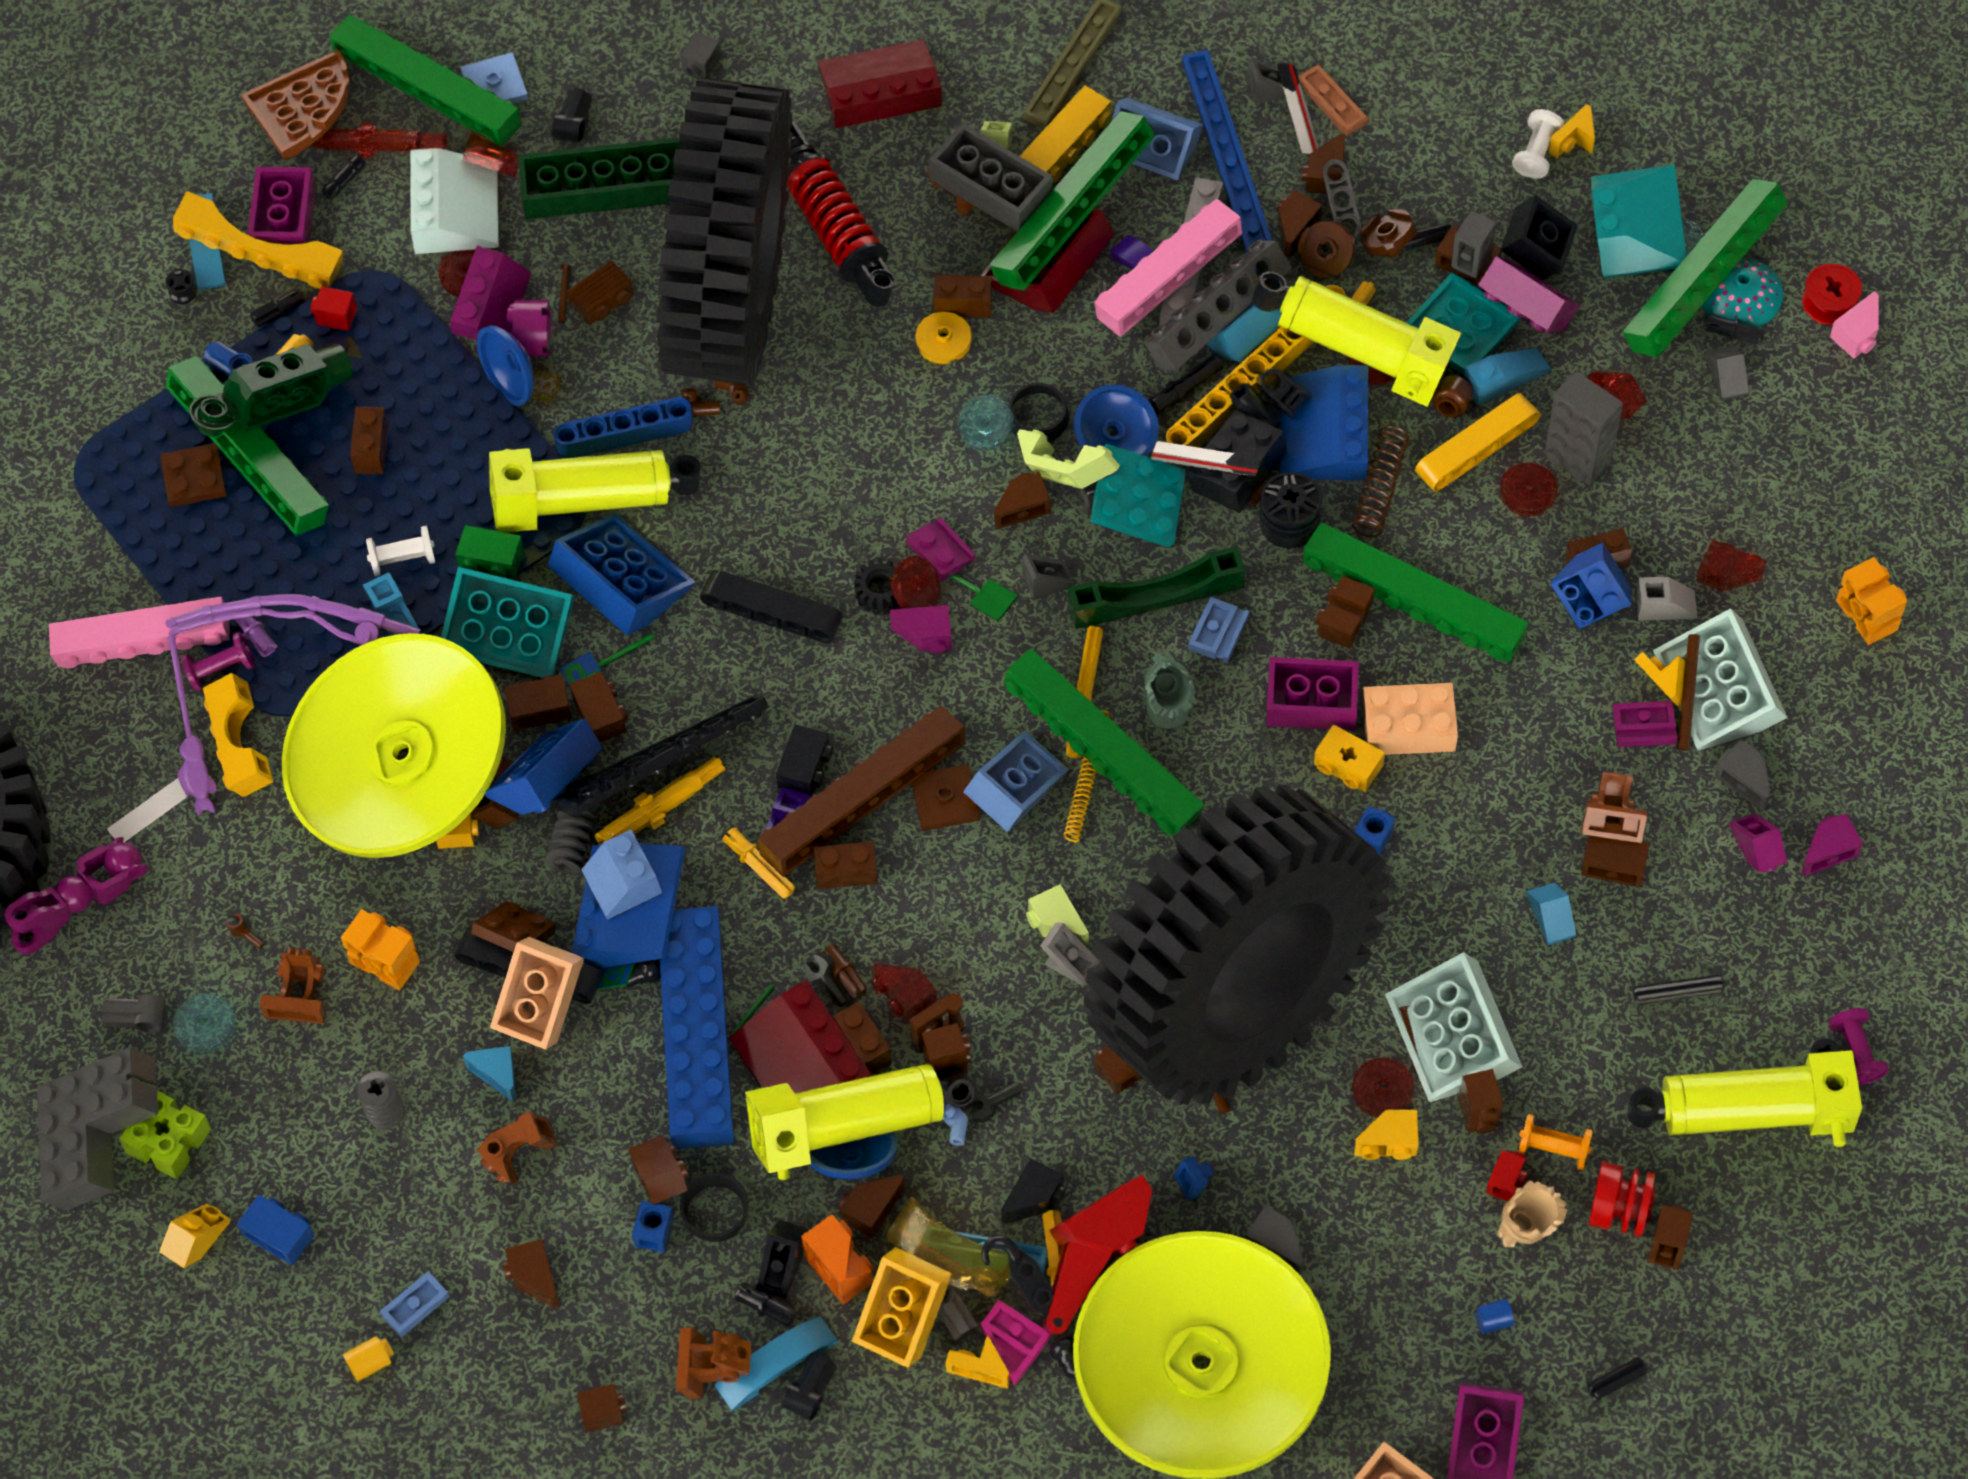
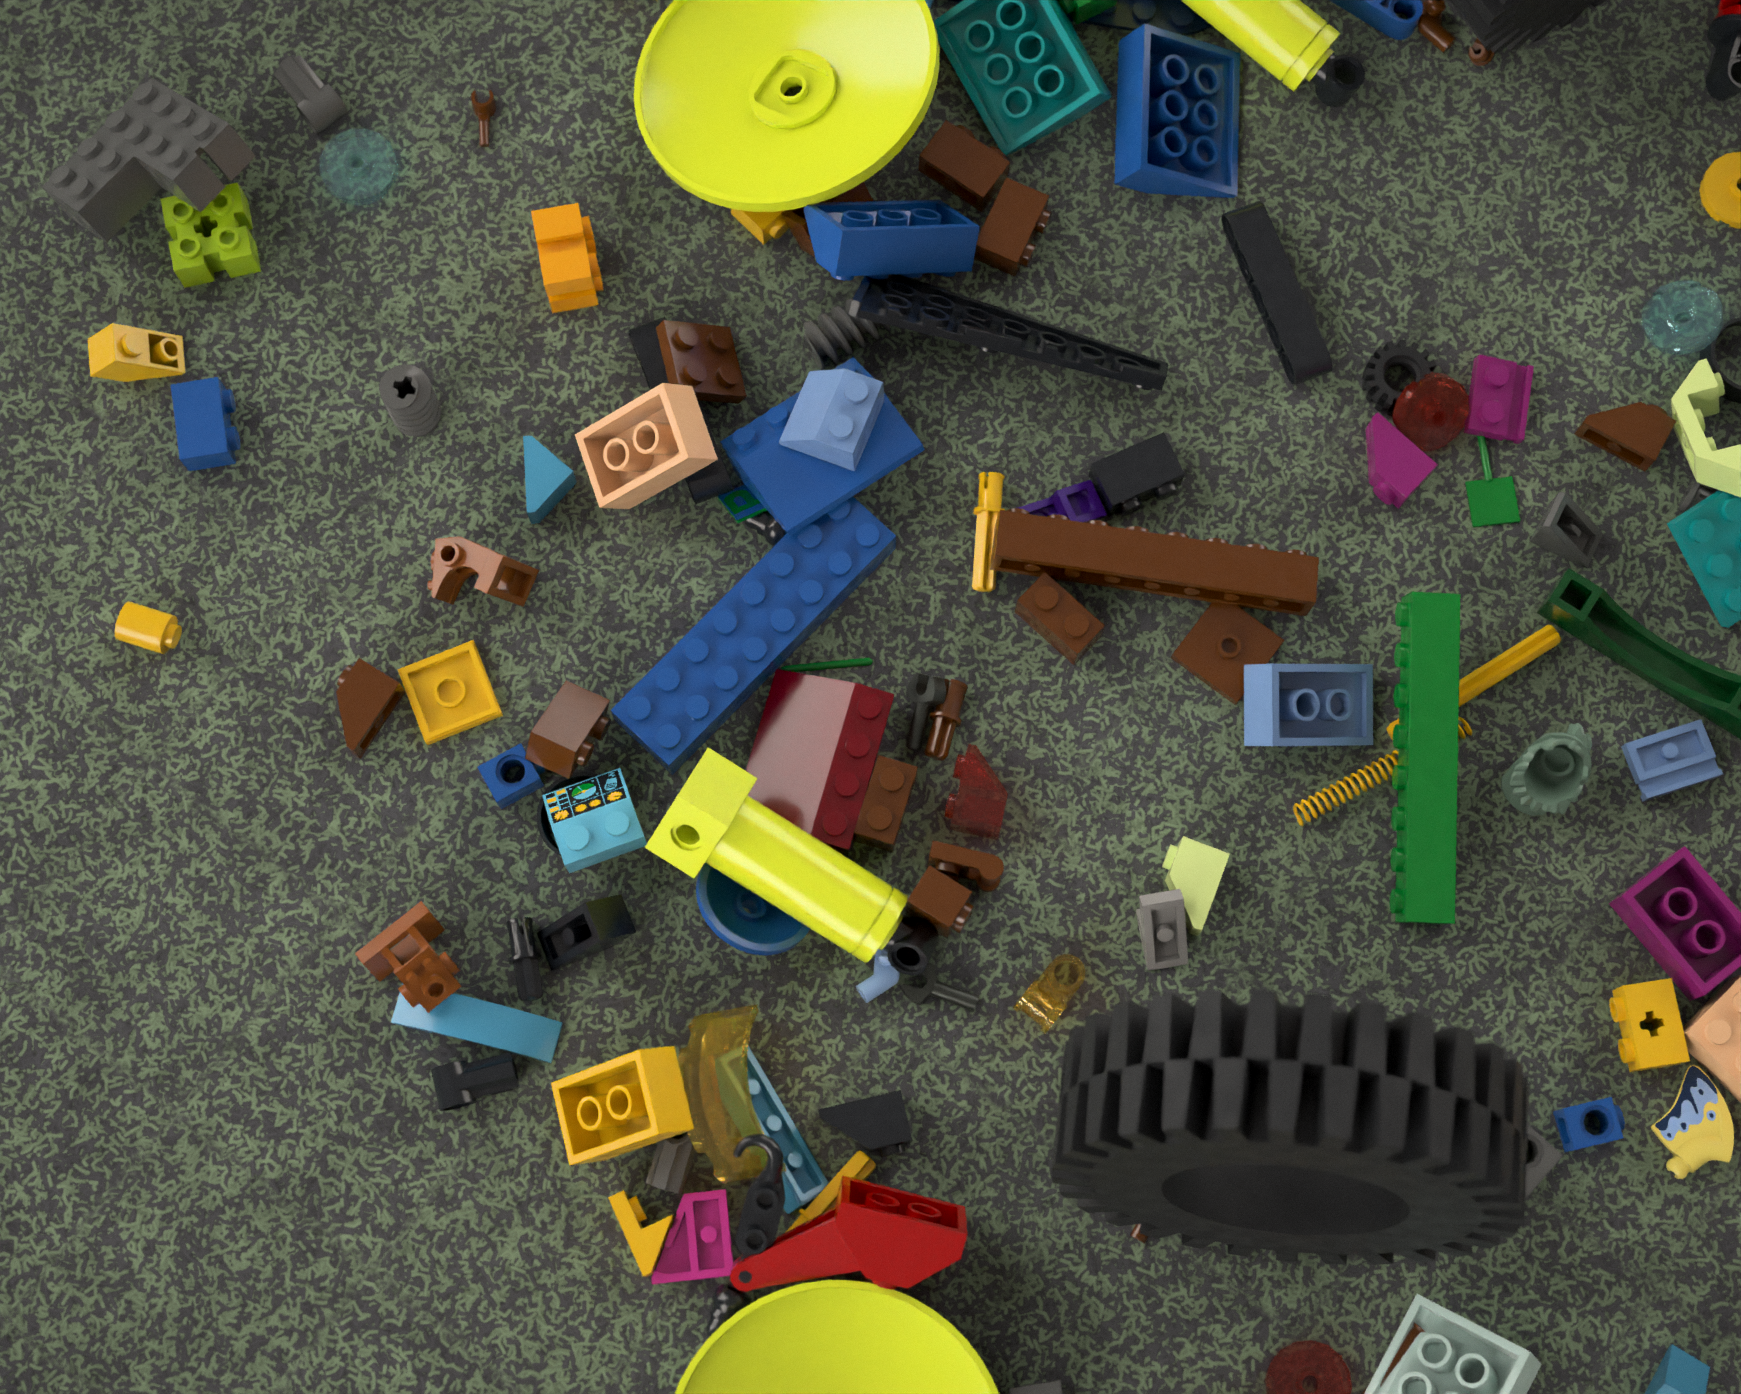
camera: 45 degrees right, 15 degrees up
dark orange tile [259,948,326,1024] -> none
medium blue plate [379,1271,450,1338] -> none
piece [559,633,655,685] -> none
reddish brown brick [577,1384,628,1433] -> none
yellow piece [595,756,725,845] -> none
orange slope [802,1214,874,1305] -> none
reddish brown slope [838,1174,905,1239] -> none
blue tile [1173,1156,1215,1201] -> none
none -> yellow tile [397,640,503,745]
none -> medium azure slope [542,768,647,873]
none -> clear yellow piece [1012,954,1086,1035]
none -> light yellow arm [1650,1065,1734,1179]

